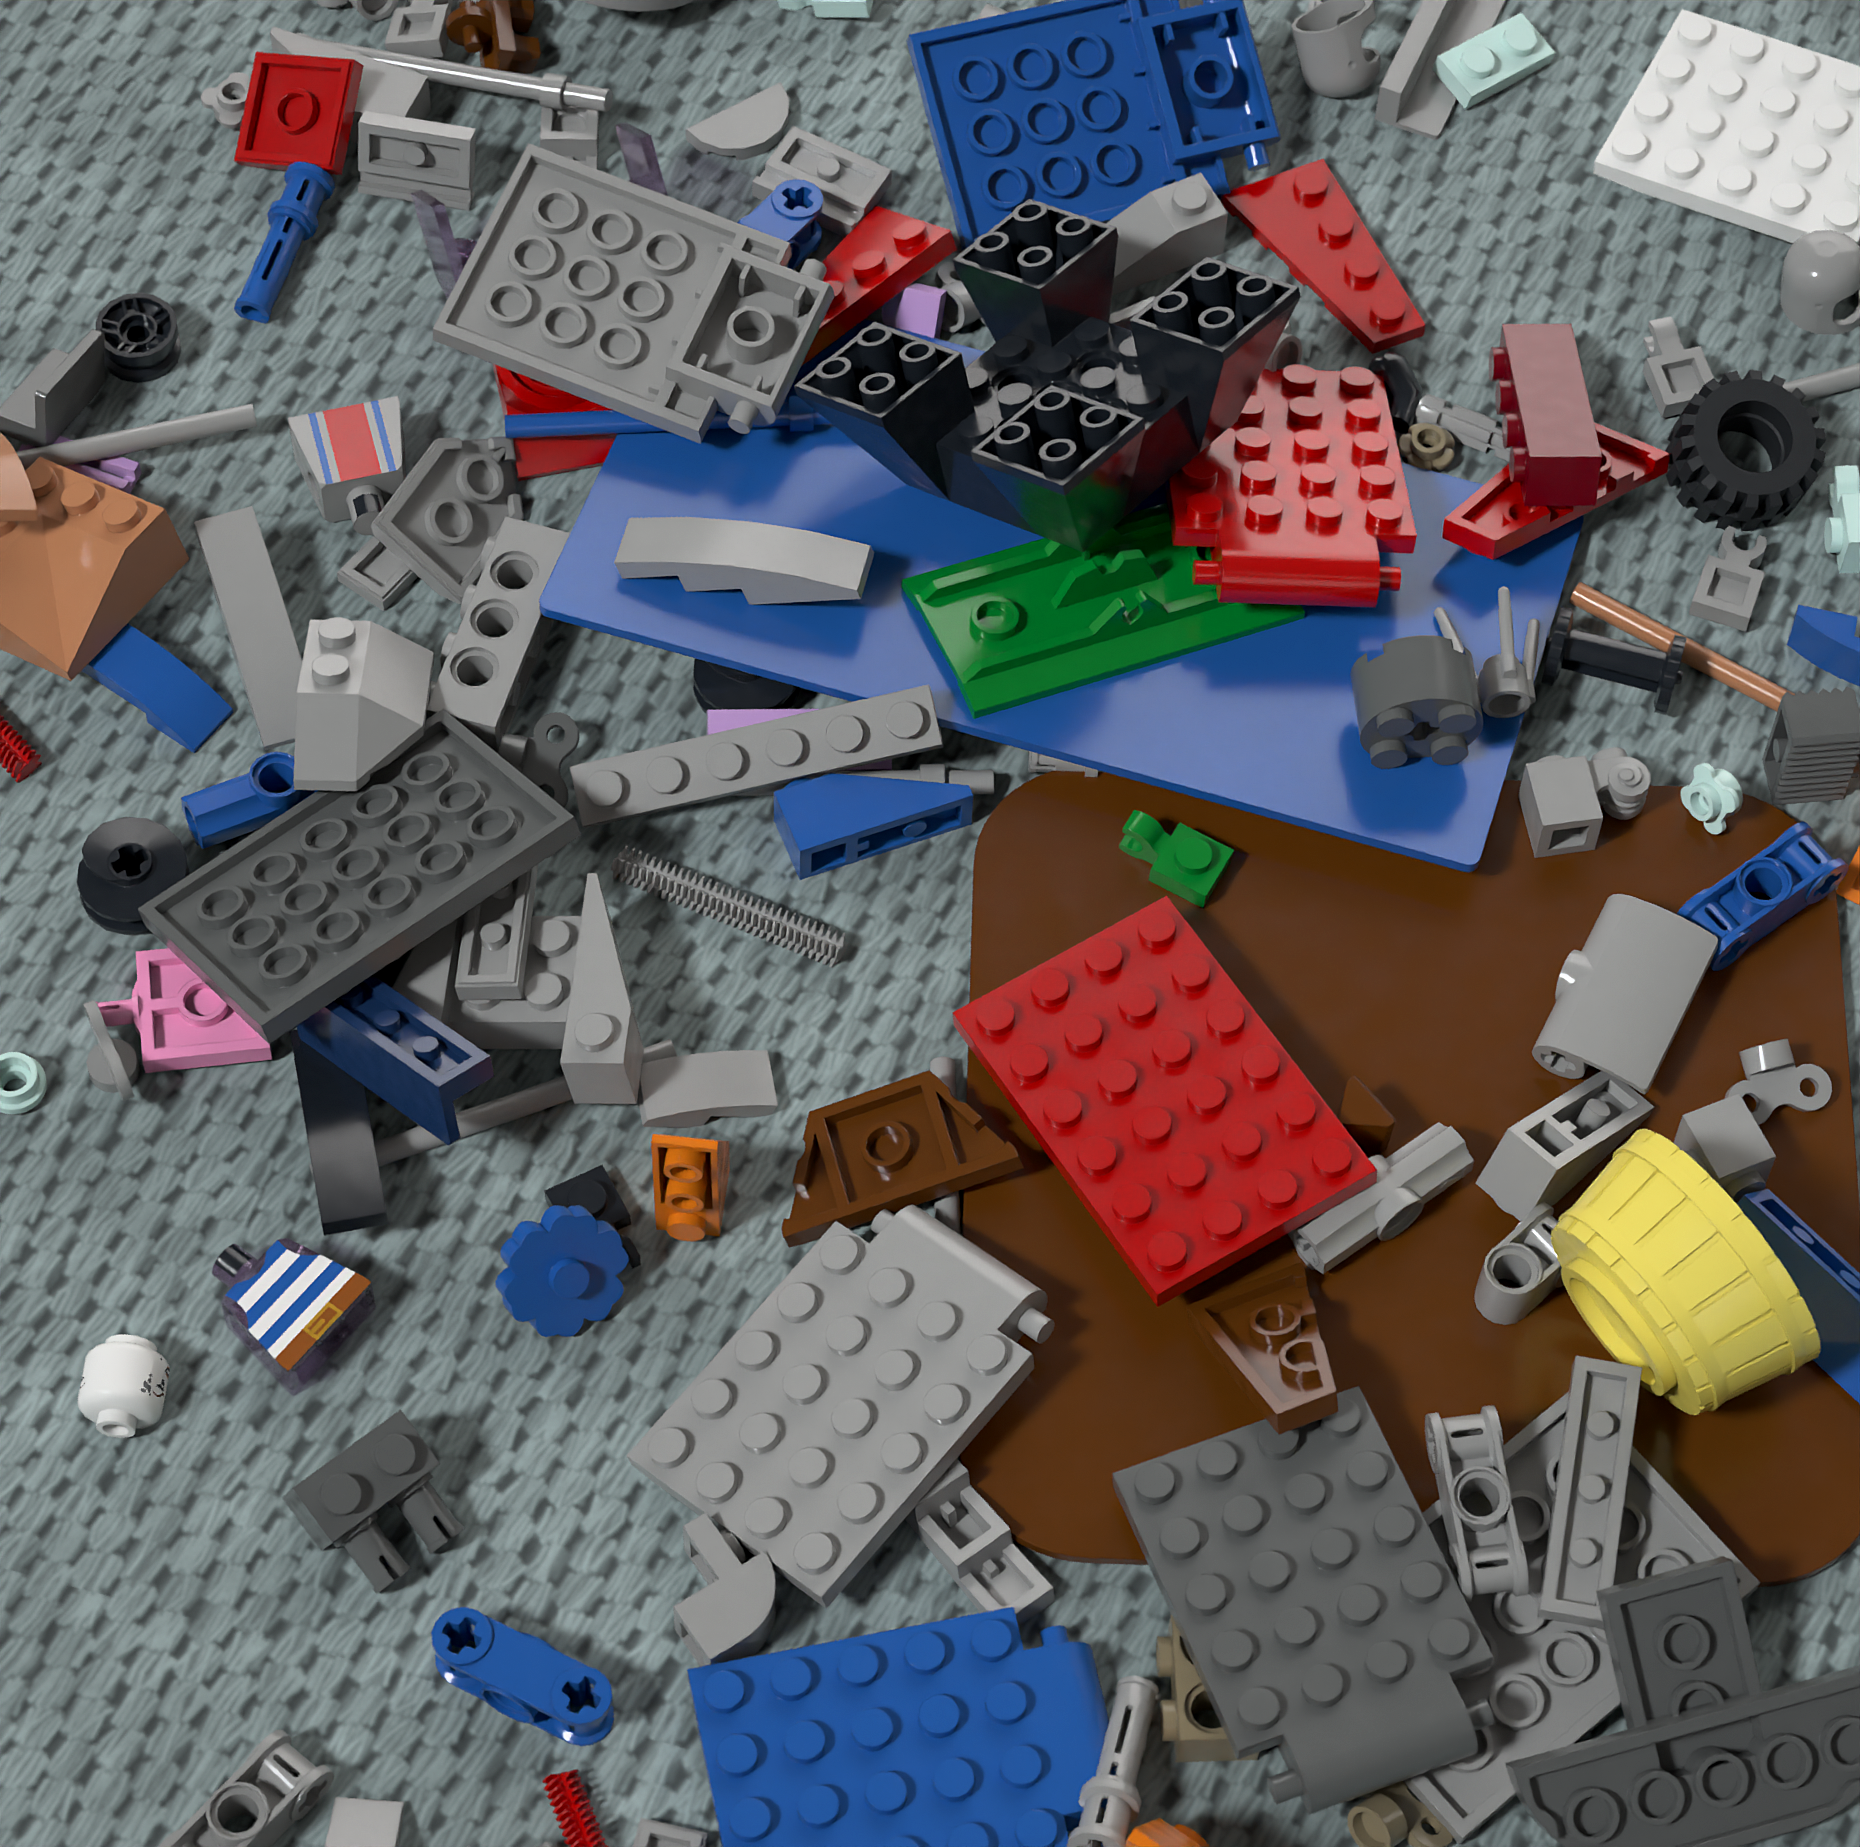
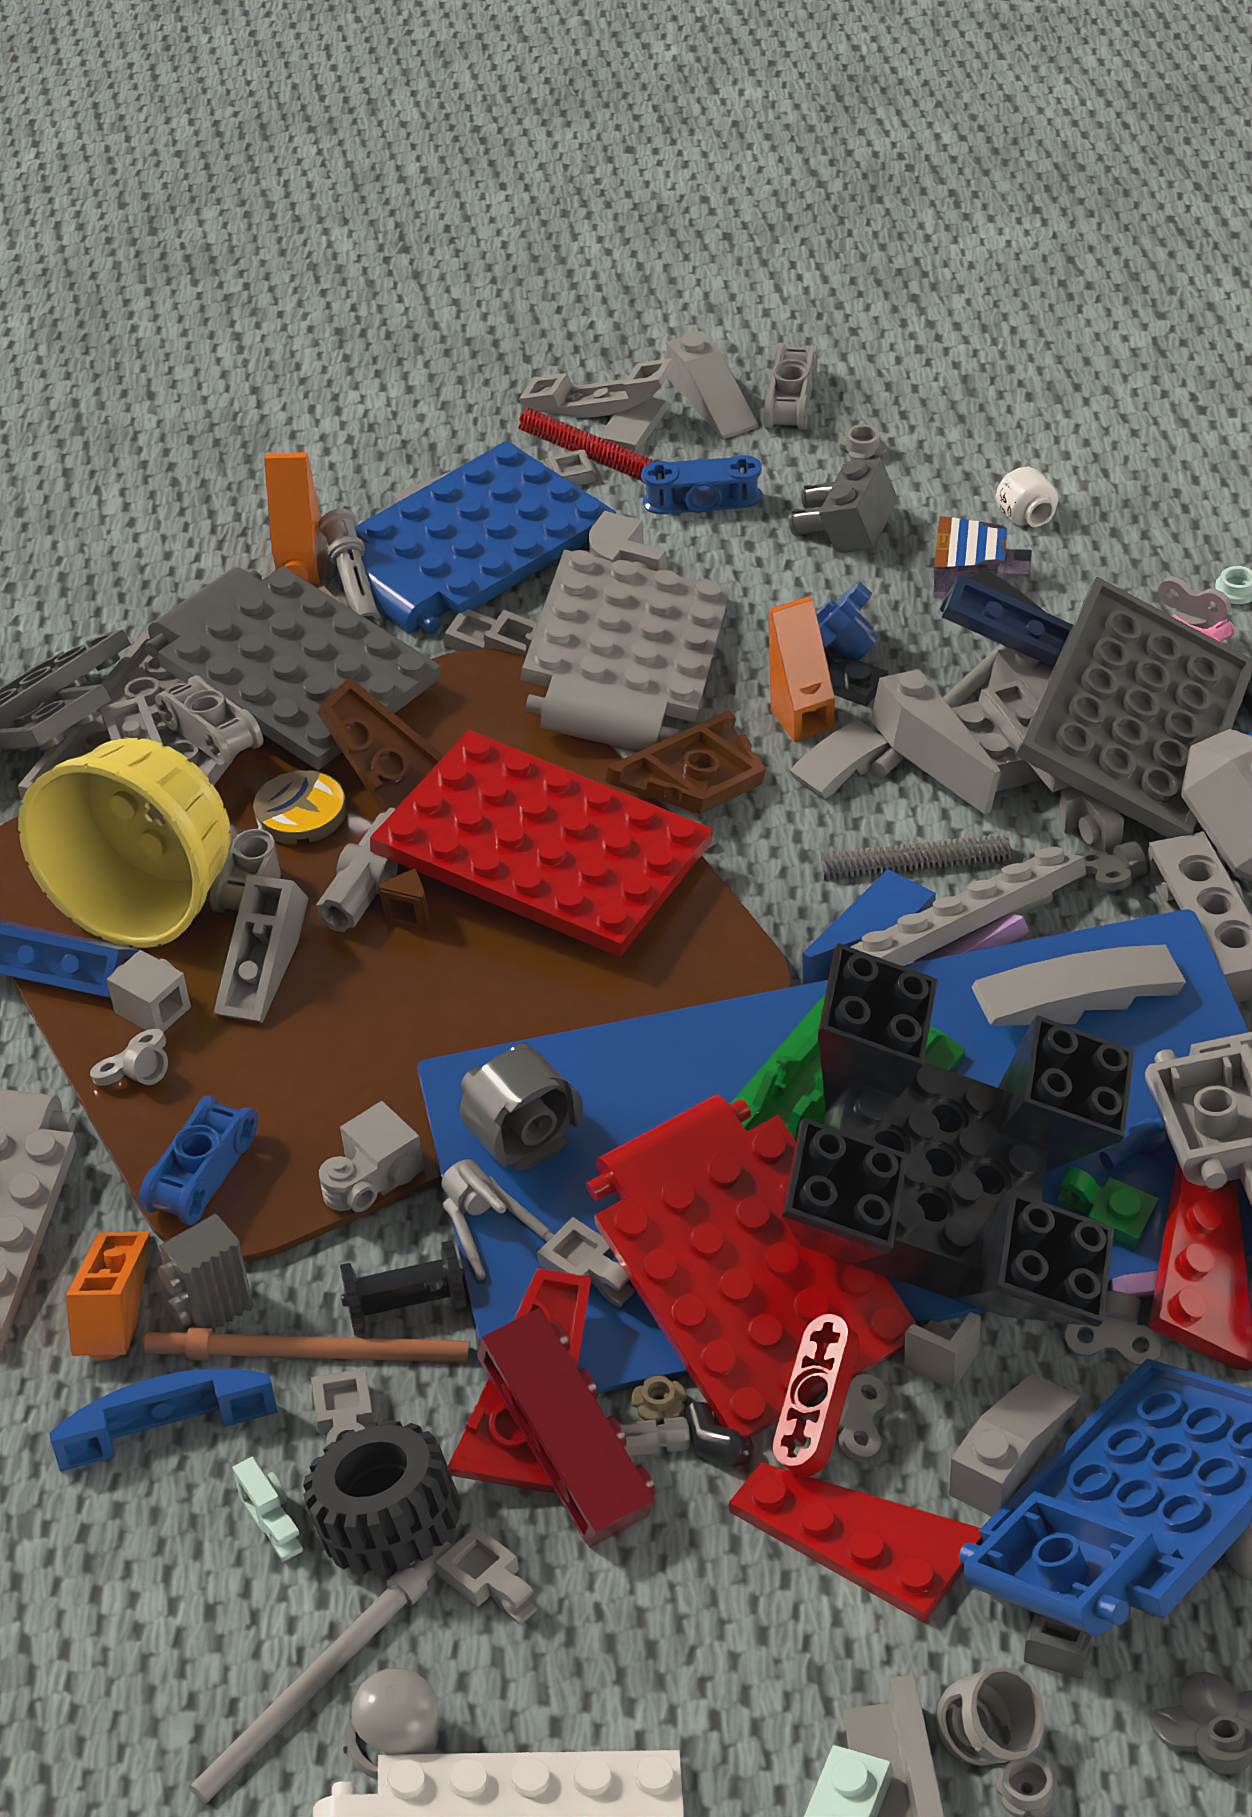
camera: 155 degrees right, 15 degrees down
green plate [1119,810,1234,908] -> none
light grey panel [1532,894,1718,1094] -> none
light aqua plate [1681,763,1743,835] -> none
none -> tile [253,771,346,844]
none -> light grey plate [537,1217,634,1307]
none -> red beam [773,1314,860,1477]
none -> light grey plate [839,424,887,460]

